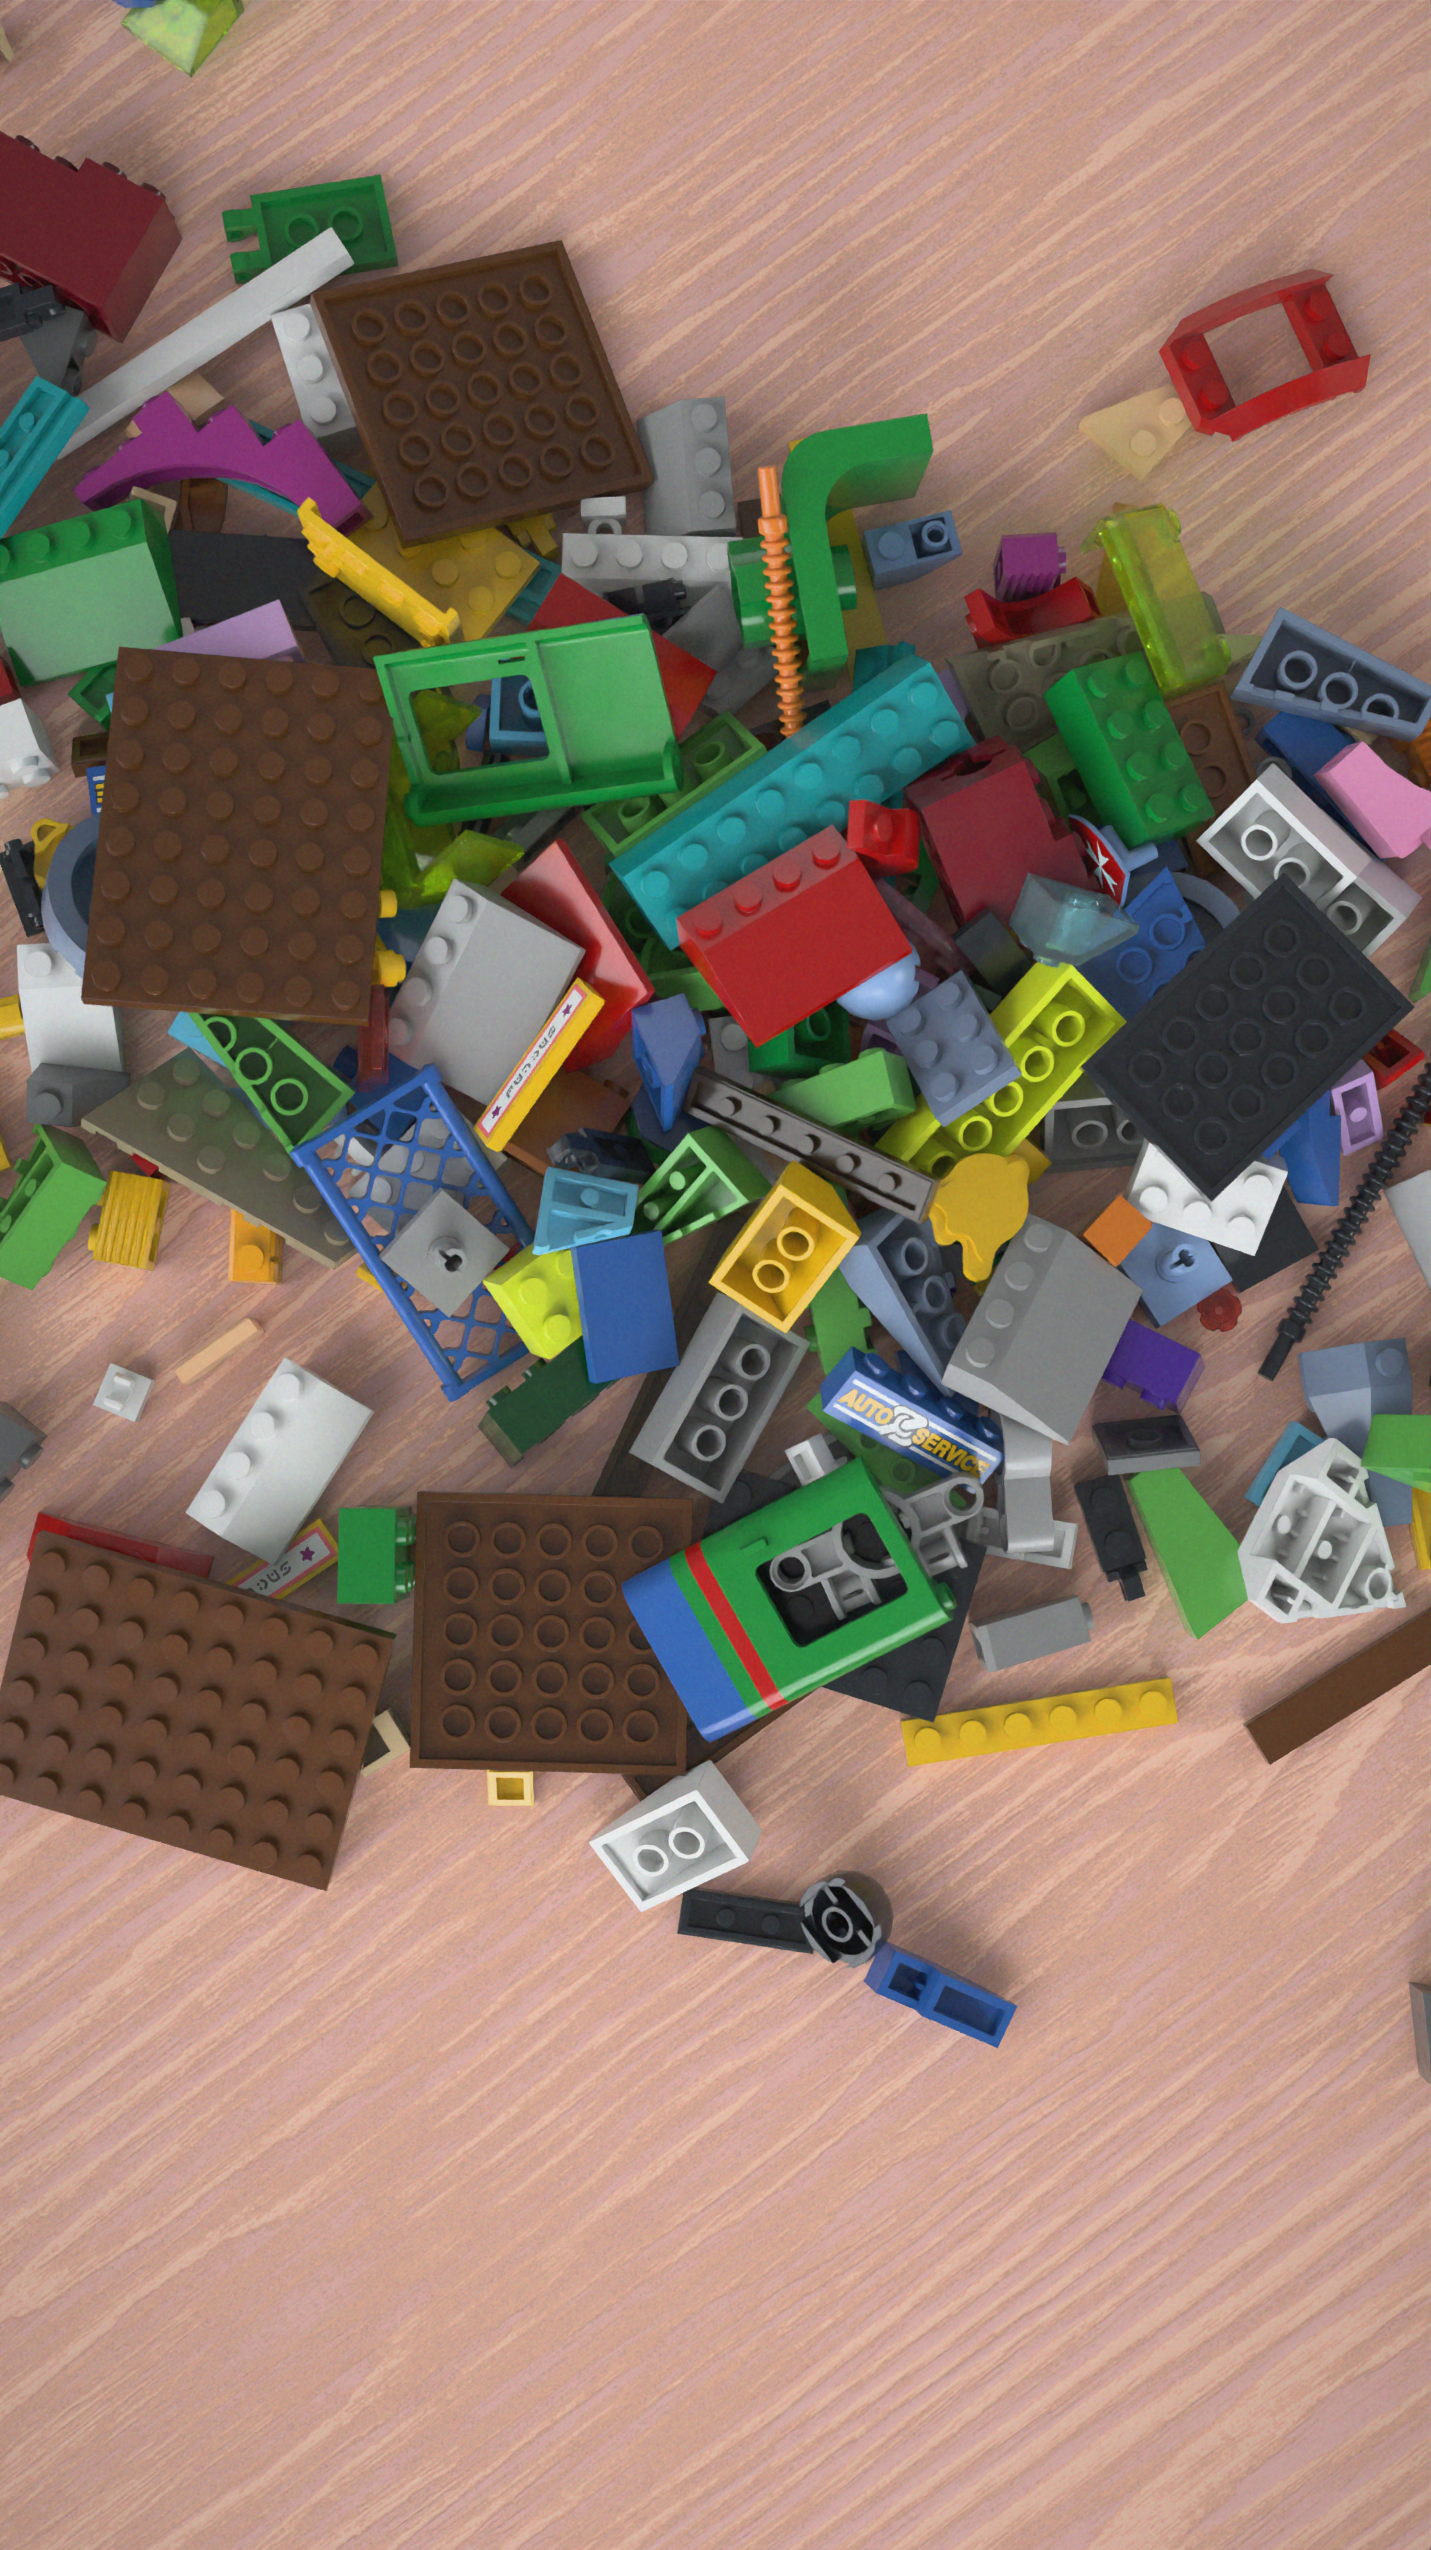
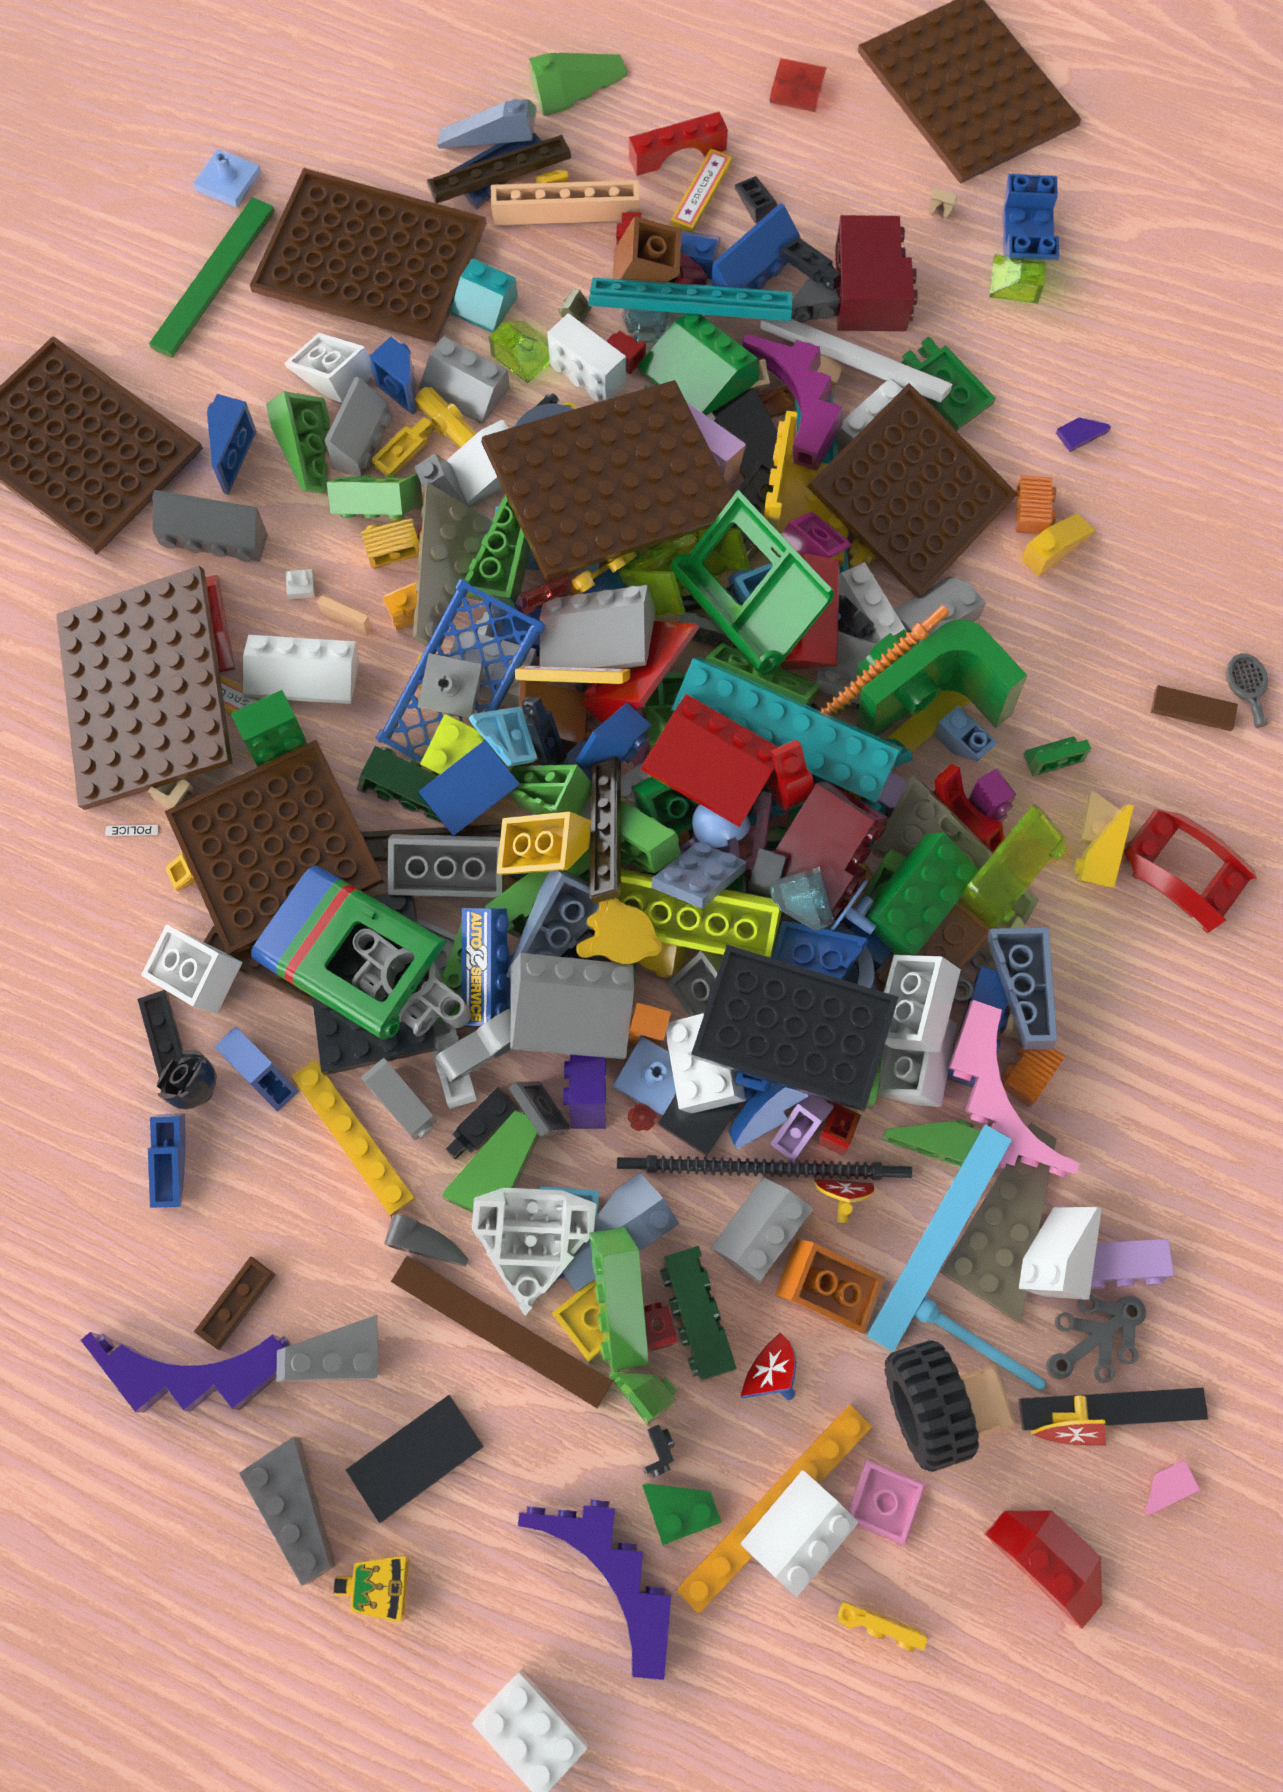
camera: 60 degrees right, 15 degrees down
white tile [581,496,627,535] -> none
white tile [784,1433,848,1487] -> none
none -> dark purple arch [80,1332,292,1413]
none -> white sticker [105,825,158,836]
none -> reddish brown tile [194,1256,276,1350]
none -> slope [214,1027,299,1112]
none -> light grey wedge [276,1315,377,1382]
none -> dark grey piece [384,1214,468,1267]
none -> dark pink slope [781,511,851,558]
none -> orange brick [1016,475,1056,534]
none -> yellow slope [1021,513,1096,577]
none -> green bracket [1024,737,1091,776]
none -> dark purple tile [1056,417,1111,452]
none -> yellow slope [1074,804,1134,888]
none -> reddish brown tile [1151,685,1238,731]
none -> dark grey piece [1226,653,1268,728]

